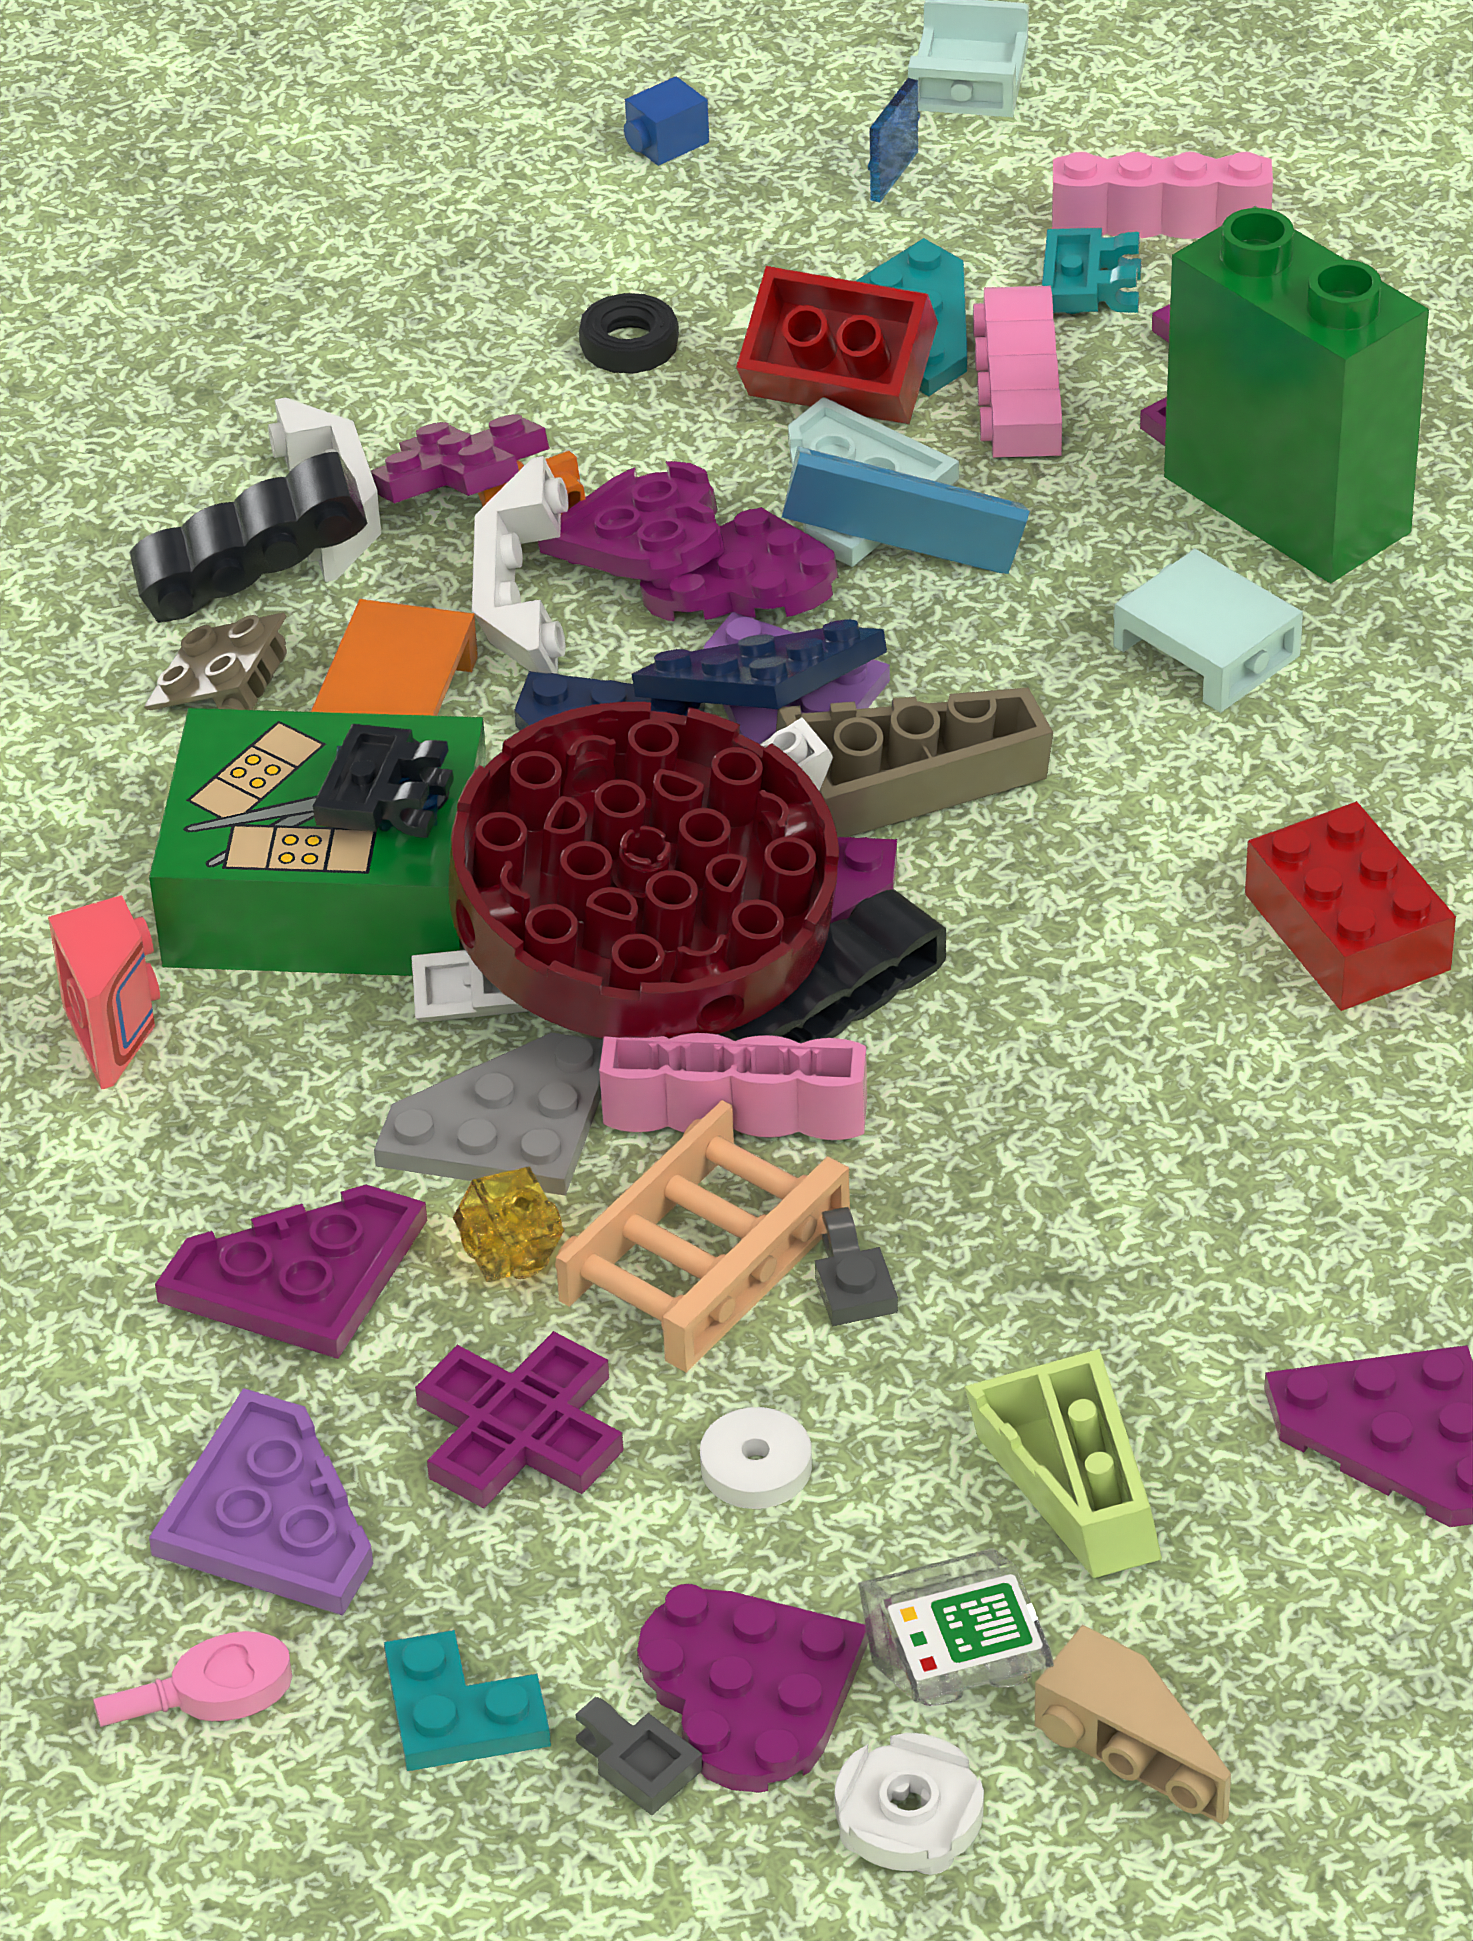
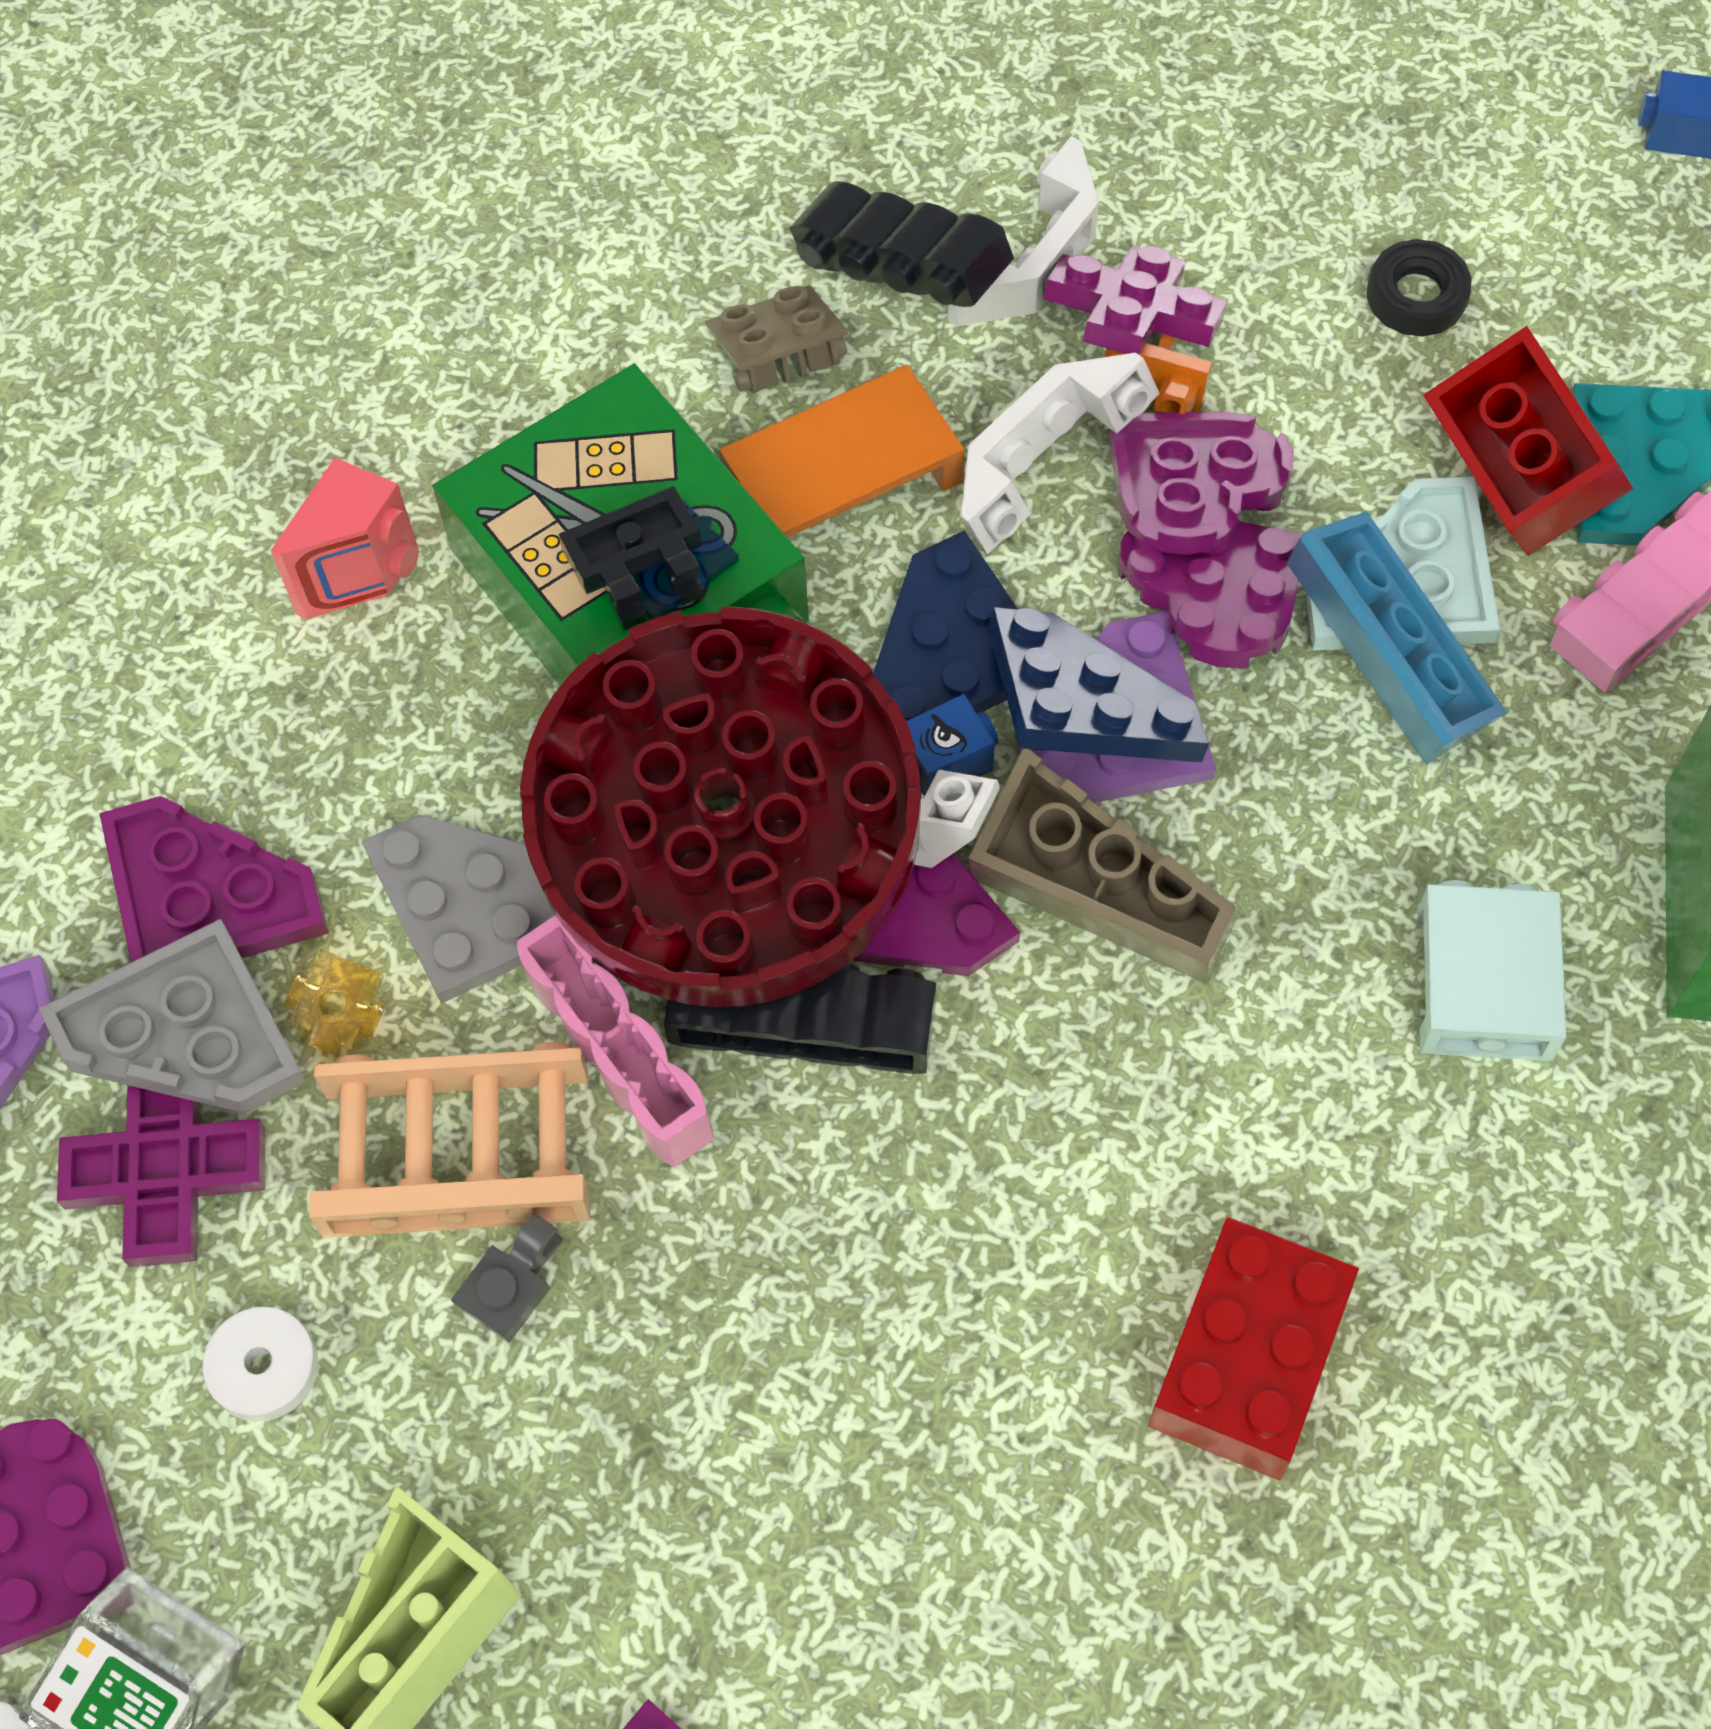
camera: 50 degrees right, 20 degrees up
none -> light grey plate [39,919,306,1113]

